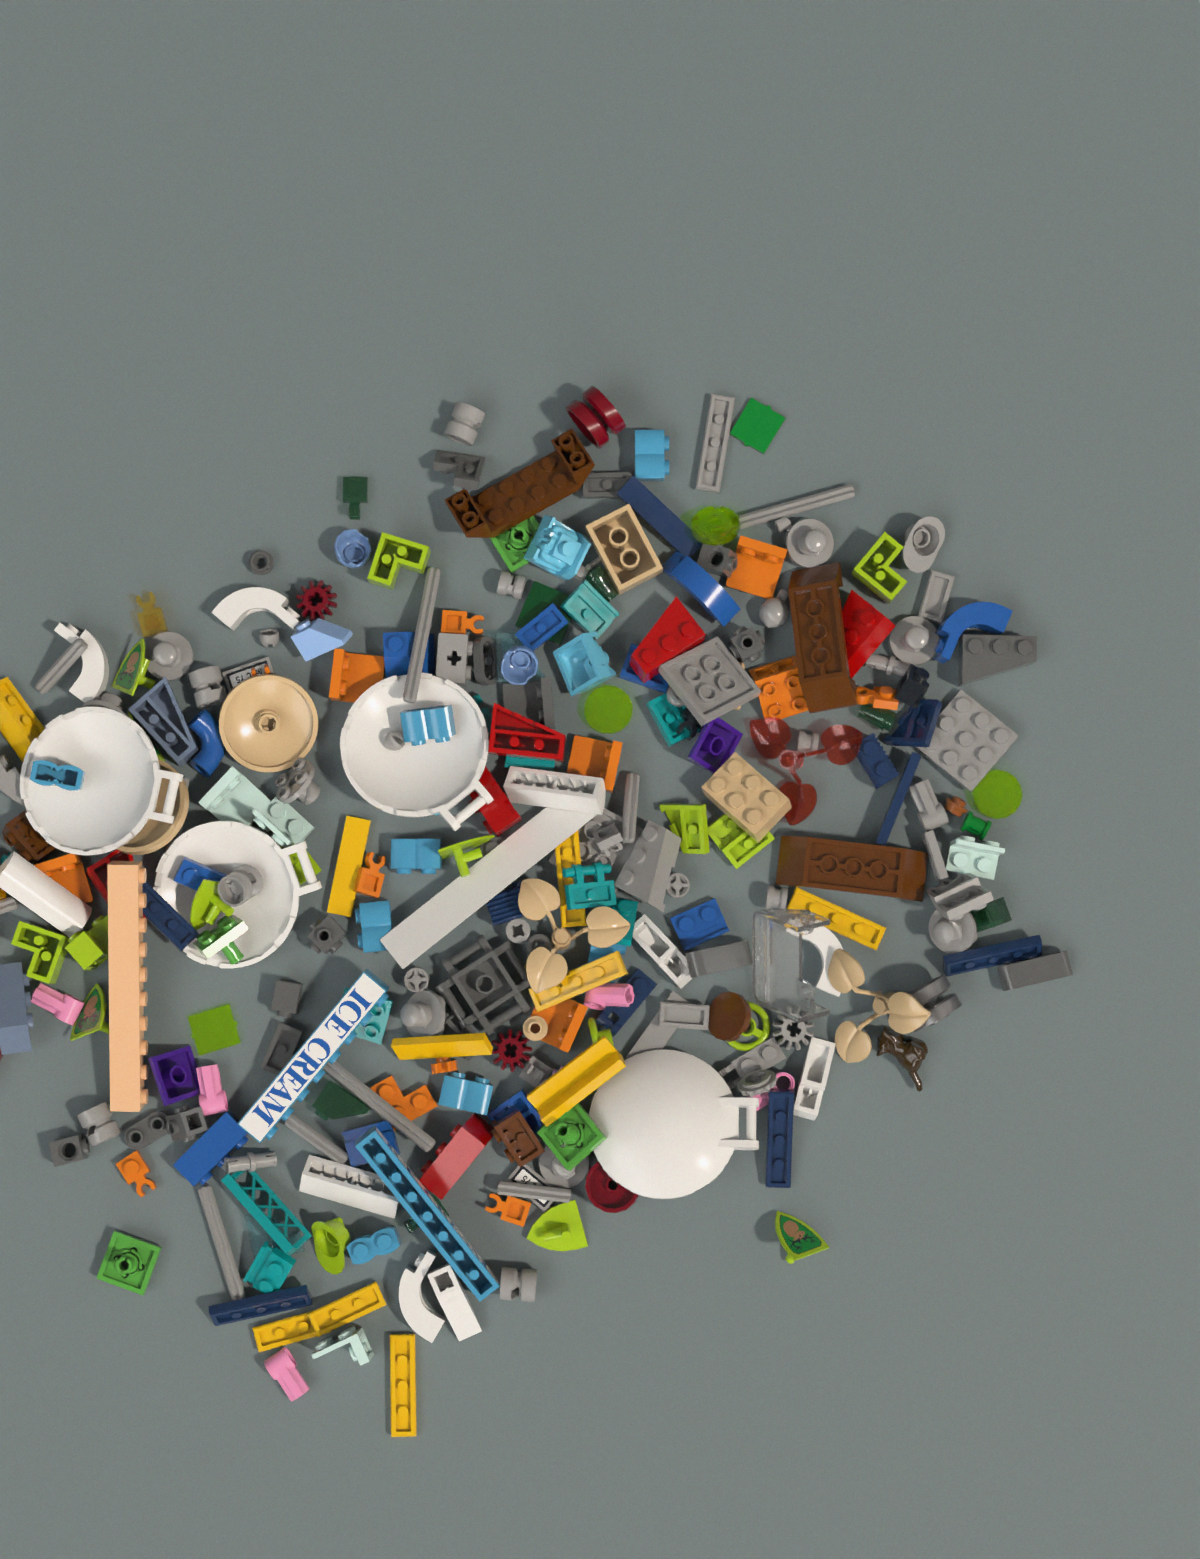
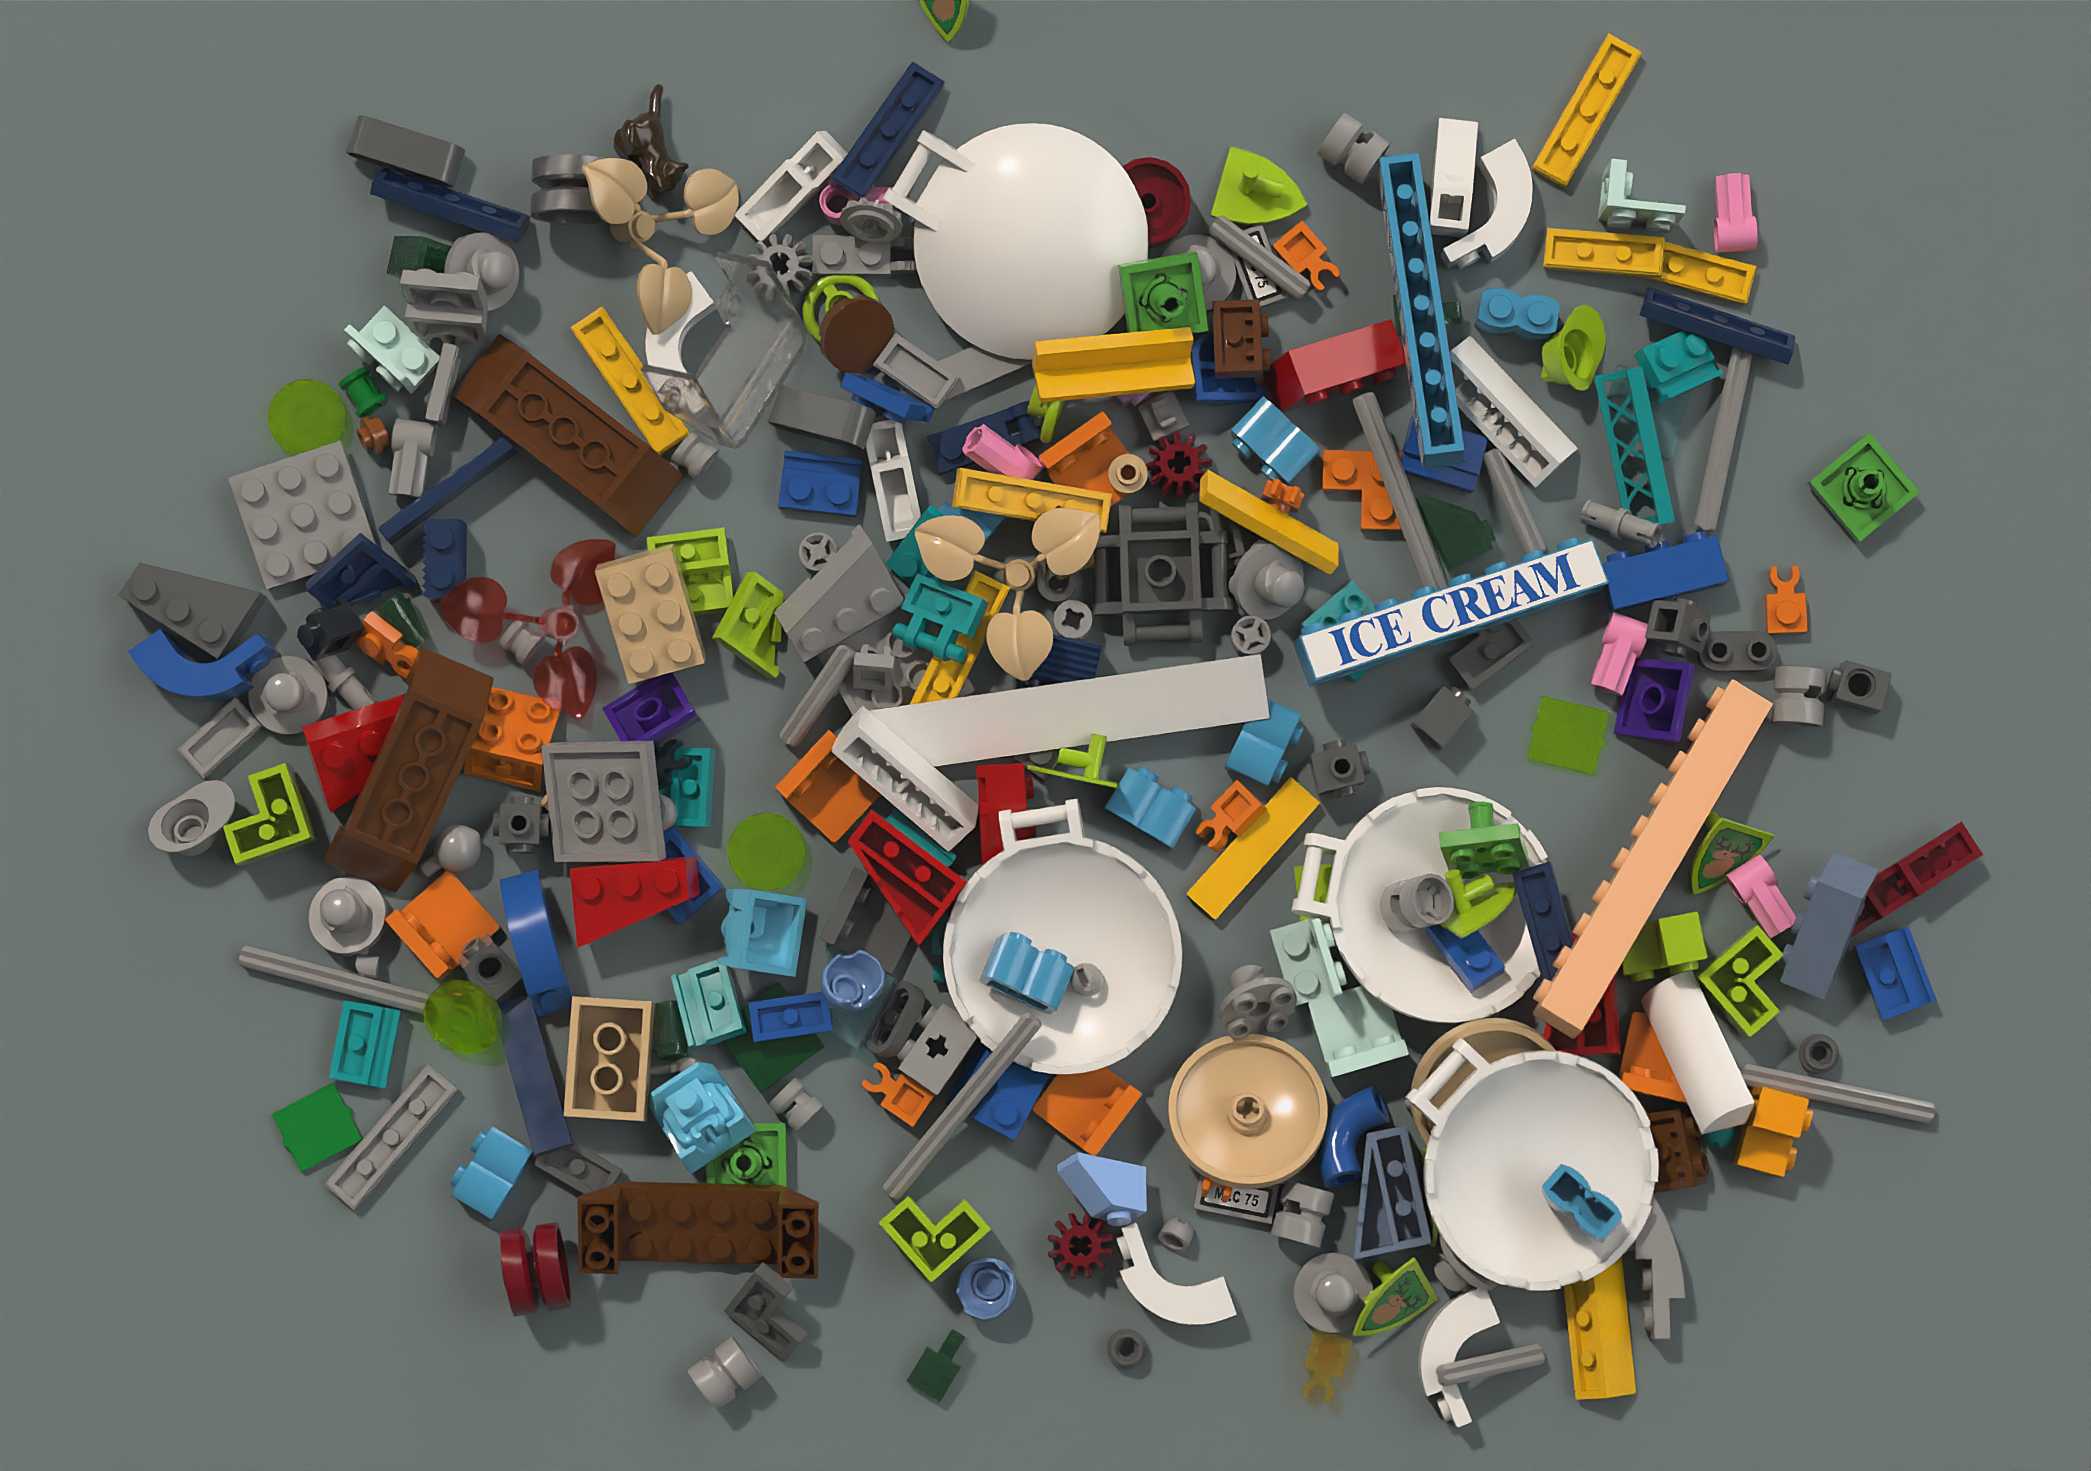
camera: 150 degrees left, 0 degrees up
none -> teal plate [329,1000,402,1089]
none -> blue plate [840,372,935,424]

